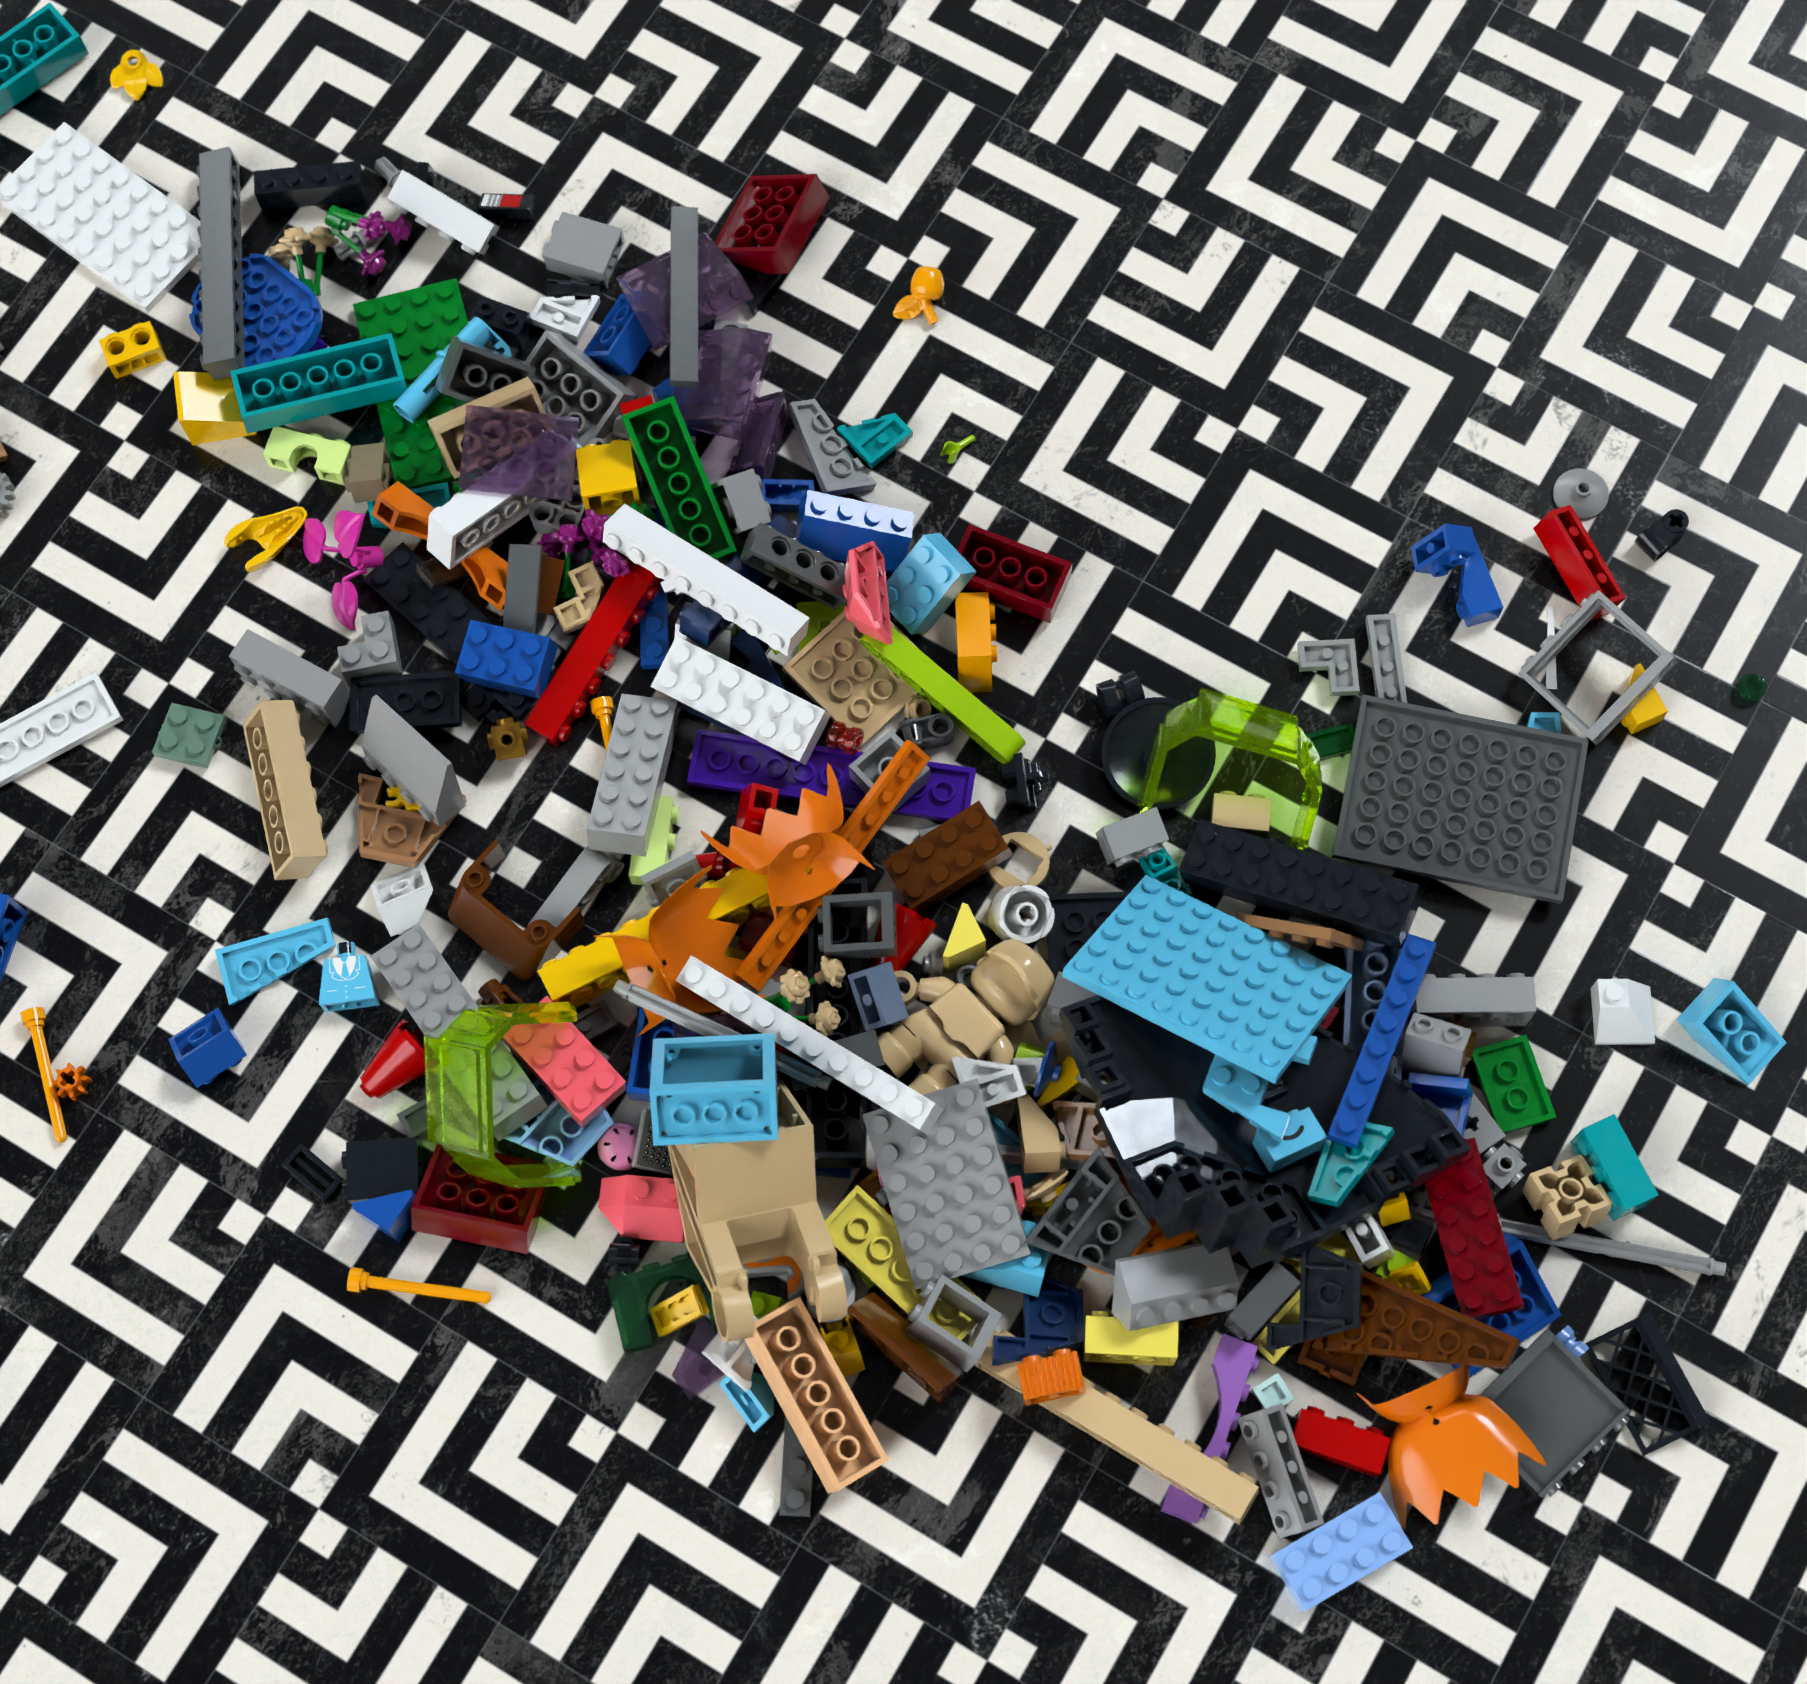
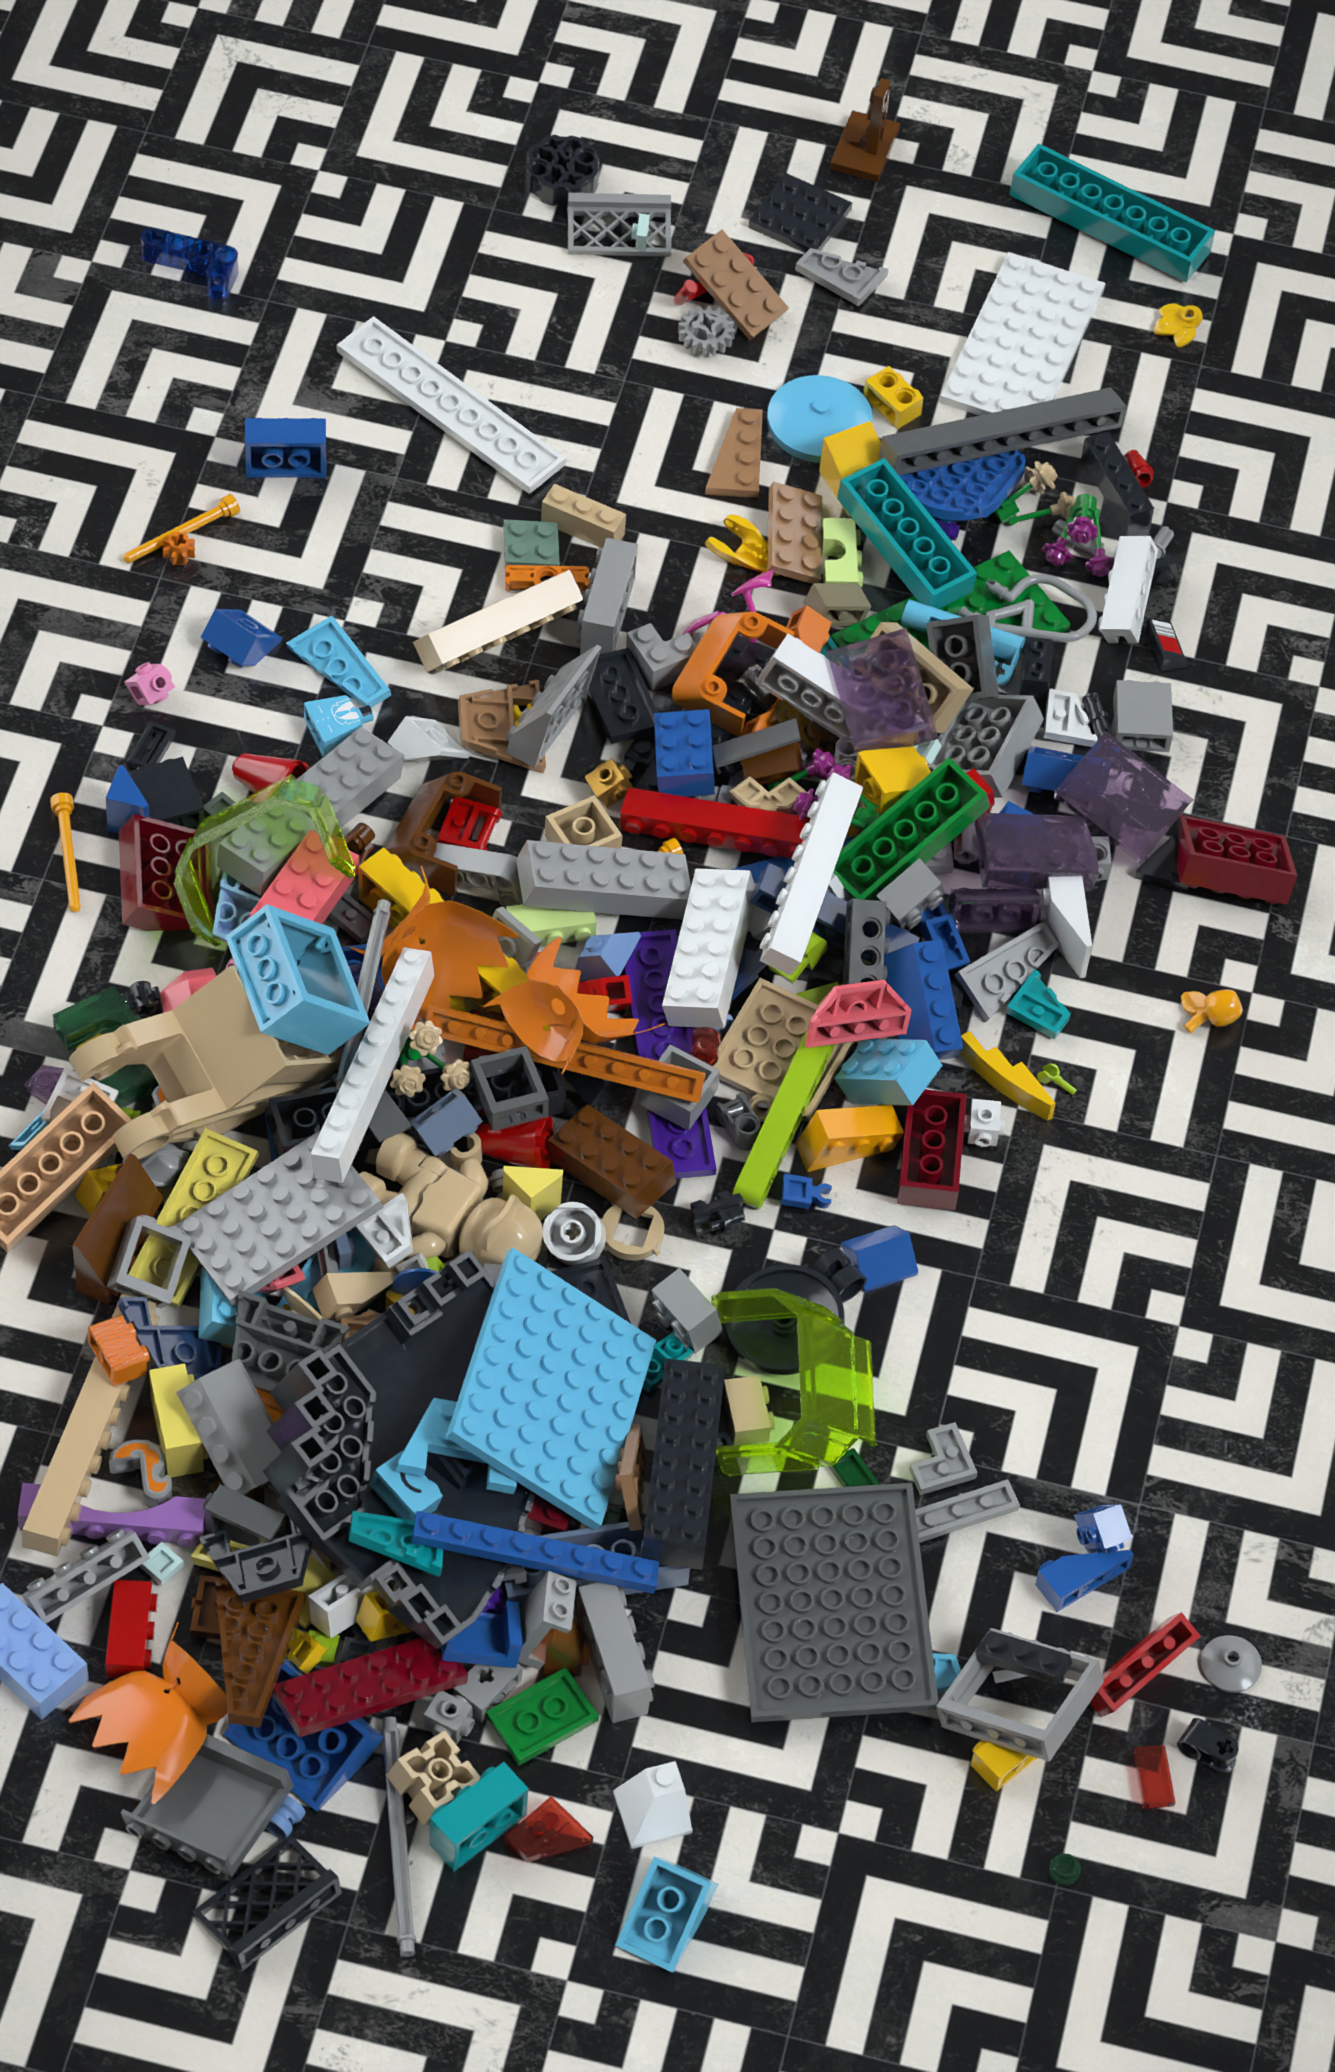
camera: 65 degrees right, 15 degrees down
dark grey tile [670,206,698,387] -> none
none -> light grey animal [109,1440,172,1508]
none -> bright pink brick [125,662,175,705]
none -> red plate [437,797,502,851]
none -> orange piece [505,565,589,592]
none -> clear red wing [505,1796,594,1862]
none -> tan brick [541,484,626,548]
none -> tan brick [545,795,622,848]
none -> medium blue slope [575,932,641,981]
none -> orange windscreen [672,612,795,737]
none -> medium nougat wing [705,408,762,498]
none -> medium azure dish [767,375,873,463]
none -> medium nougat plate [767,481,822,584]
none -> dark brown plate [770,699,839,758]
none -> blue plate [780,1173,832,1209]
none -> blue slope [841,1225,918,1293]
none -> light grey piece [958,574,1097,643]
none -> yellow slope [960,1031,1056,1121]
none -> white brick [964,1099,1005,1147]
none -> black plate [975,1630,1072,1685]
none -> white slope [1038,876,1092,978]
none -> red cone [1124,450,1154,488]
none -> clear red tile [1133,1745,1176,1809]

